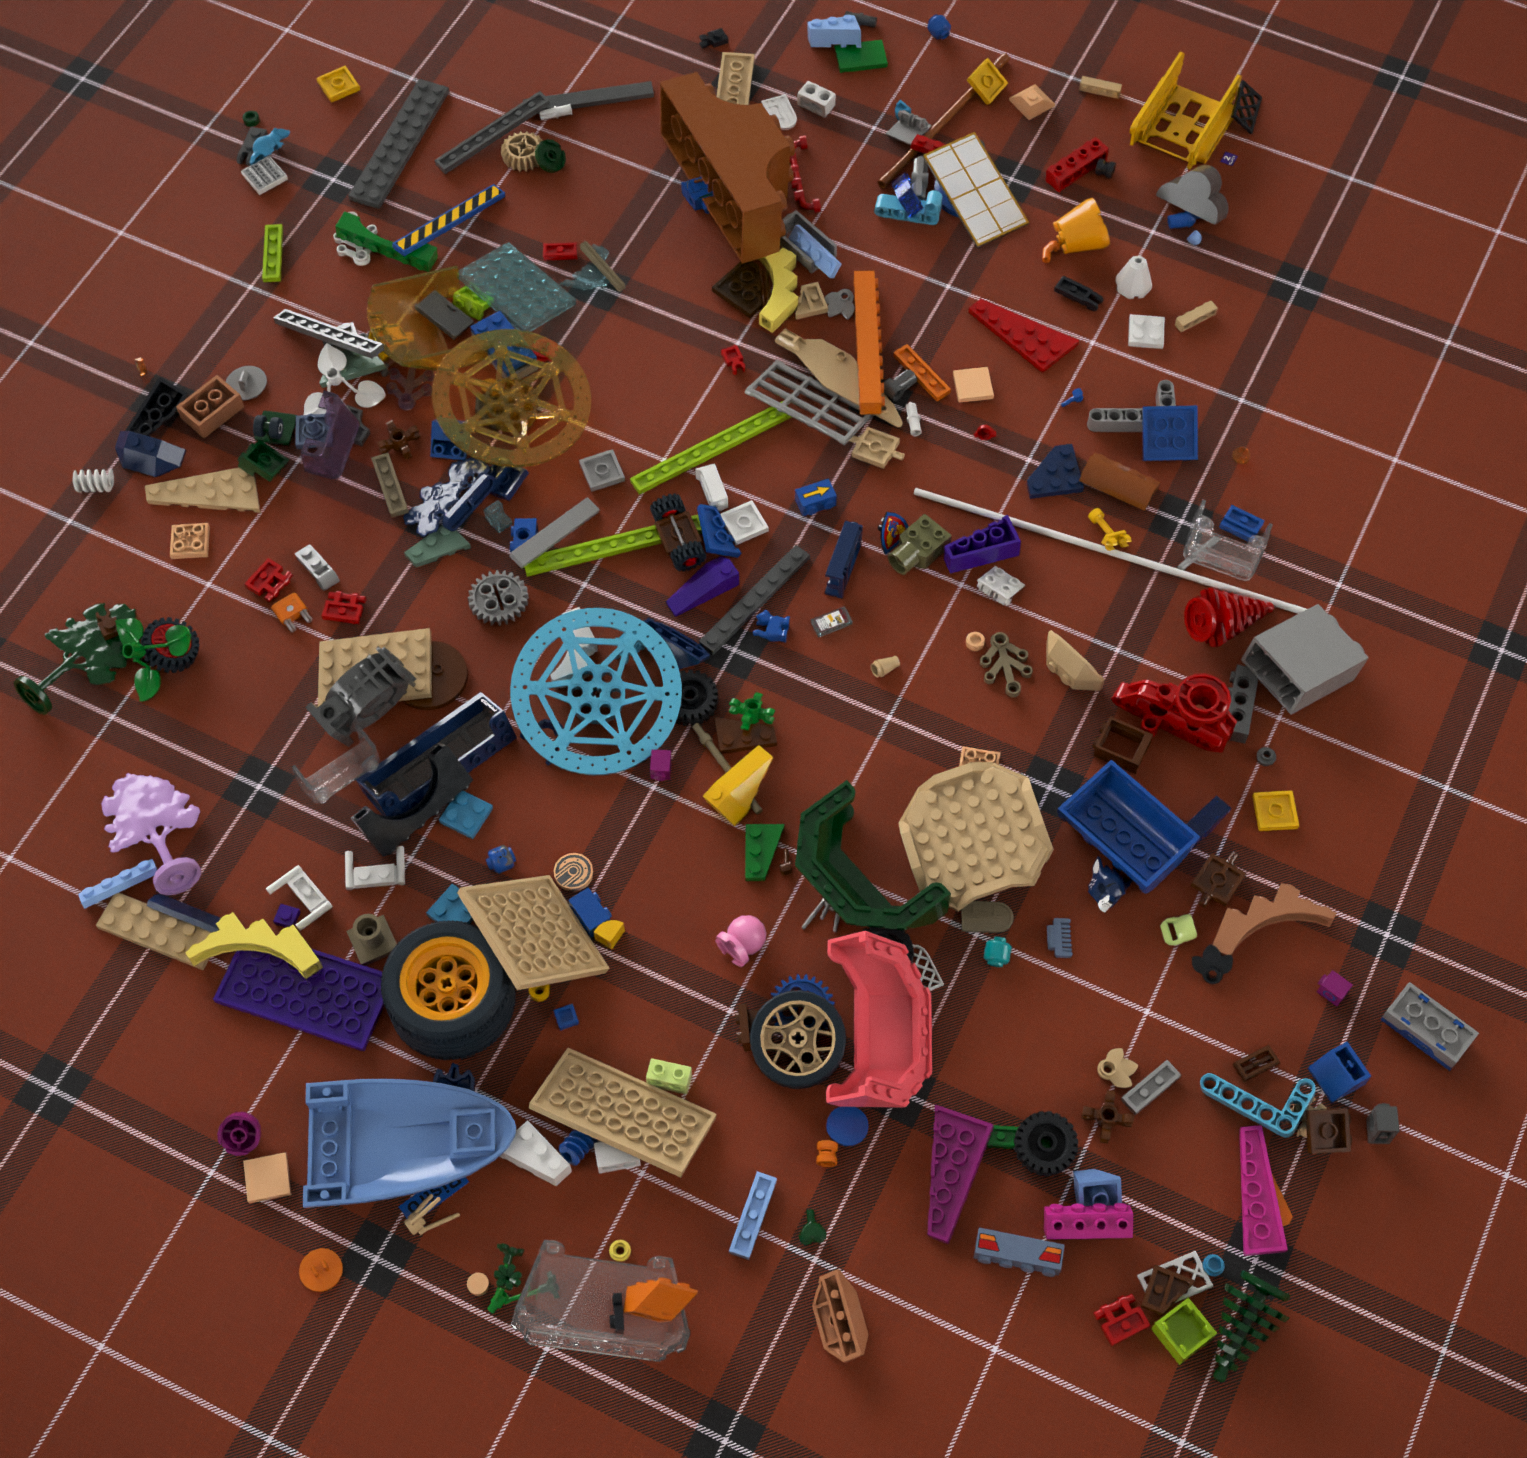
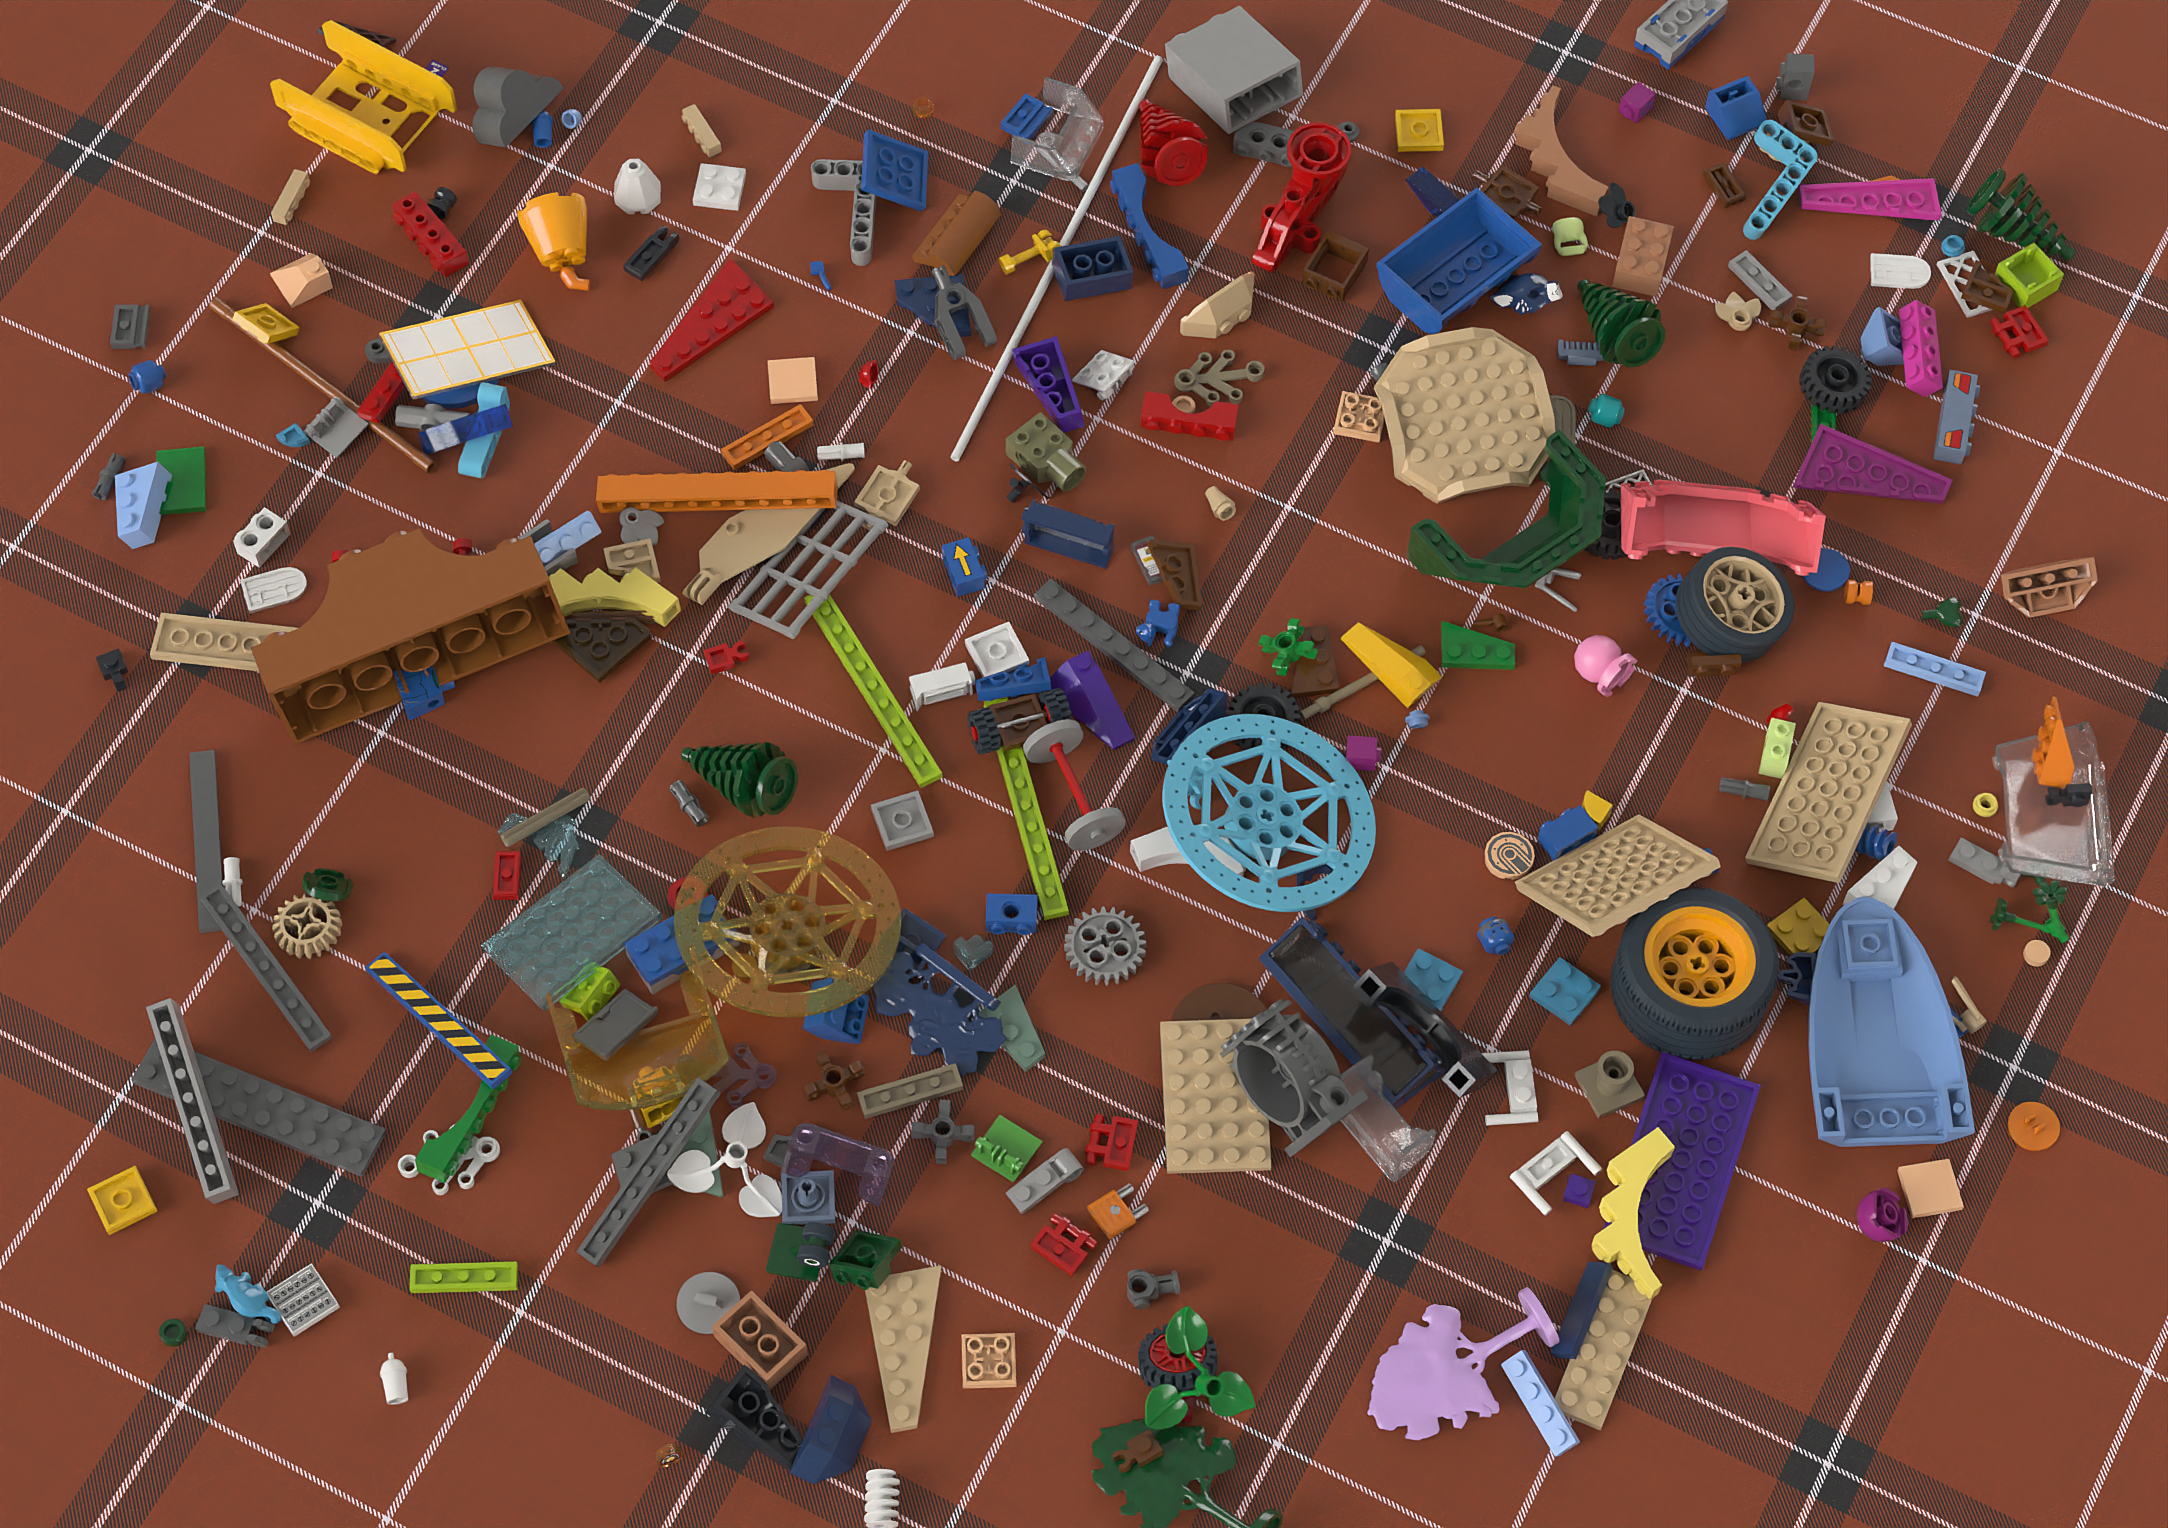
camera: 90 degrees left, 0 degrees up
light grey tile [509,497,600,569] -> none
none -> dark grey plate [110,305,151,349]
none -> light grey brick [146,998,239,1204]
none -> white piece [380,1353,408,1405]
none -> dark grey pin [669,780,710,827]
none -> dark green plant [681,742,798,818]
none -> dark grey pin [911,1100,975,1164]
none -> dark grey piece [931,265,997,360]
none -> bright green hinge [971,1115,1043,1183]
none -> light grey piece [1023,719,1125,851]
none -> dark blue brick [1052,236,1134,301]
none -> blue arch [1110,163,1189,290]
none -> dark grey connector [1127,1269,1180,1310]
none -> red arch [1141,391,1239,441]
none -> reddish brown wing [1147,539,1203,611]
none -> medium blue plate [1405,710,1430,729]
none -> dark green plant [1577,279,1665,368]
none -> nougat brick [1612,216,1674,297]
none -> dark grey axle [1719,777,1770,801]
none -> red plant [1766,703,1794,724]
none -> yellow plate [1767,898,1830,956]
none -> white window [1870,253,1931,289]
none -> light grey hinge [1948,838,2021,888]

